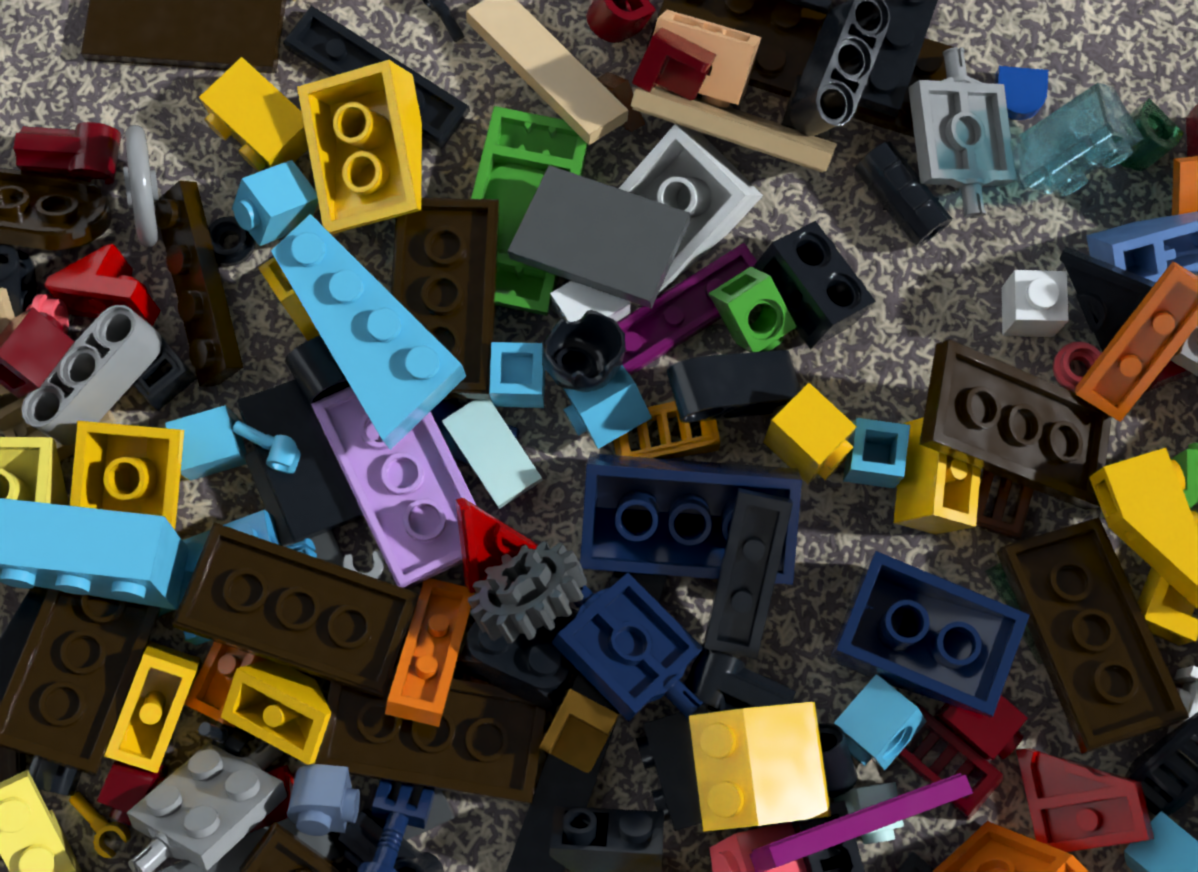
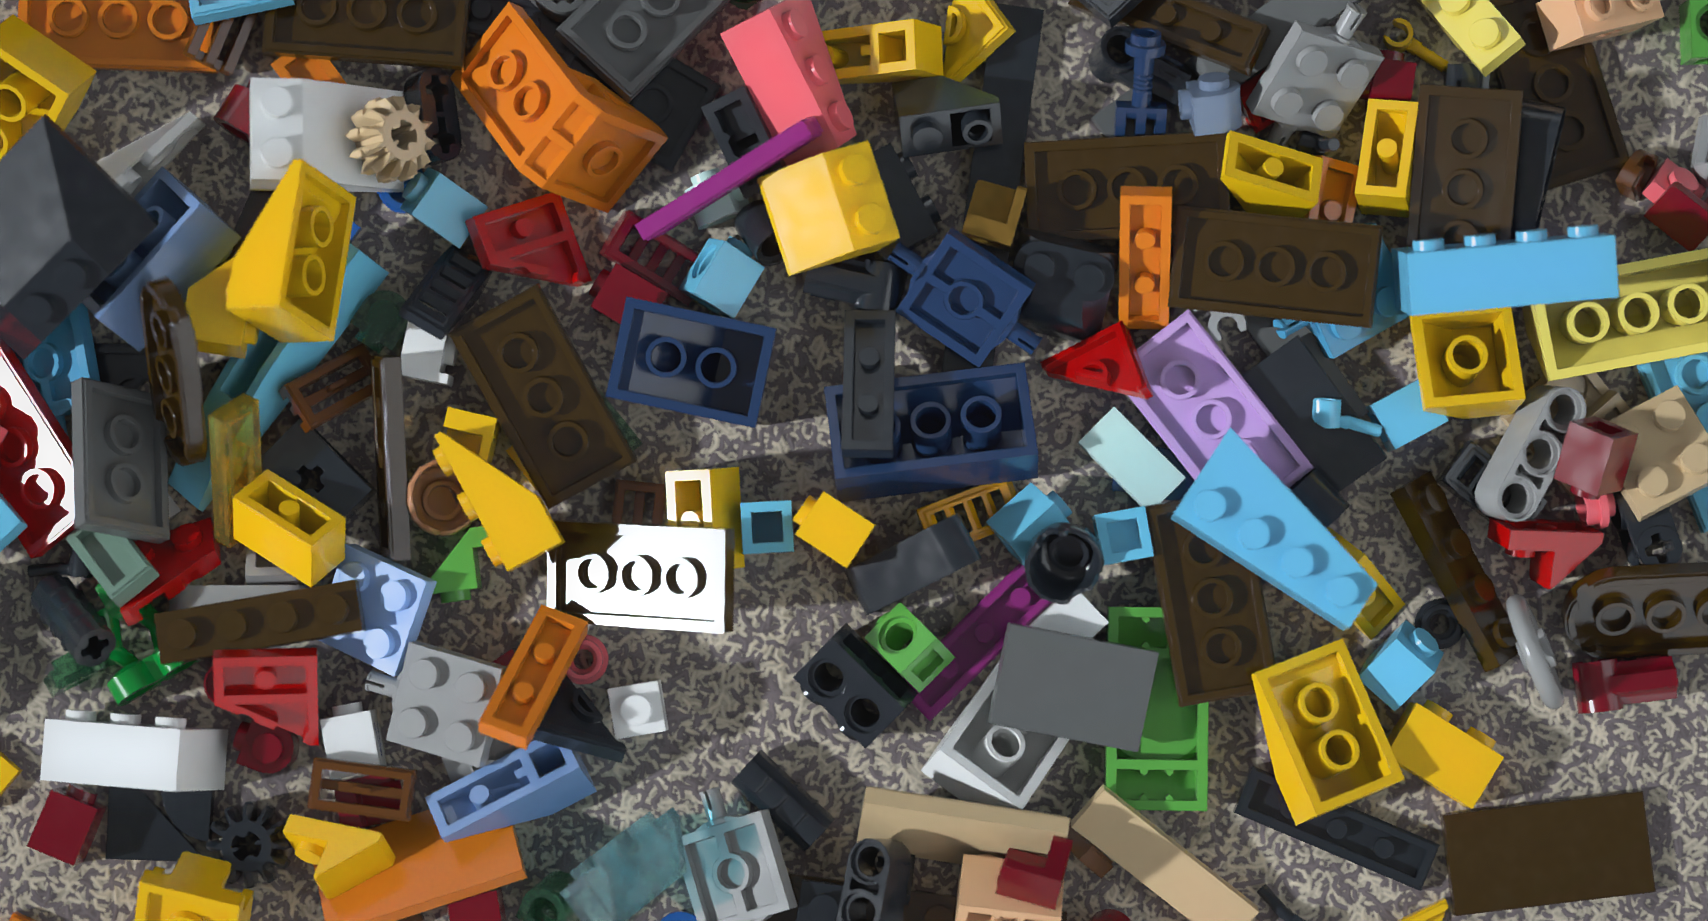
camera: 160 degrees right, 10 degrees up
dark grey gear [468,541,587,643] -> none

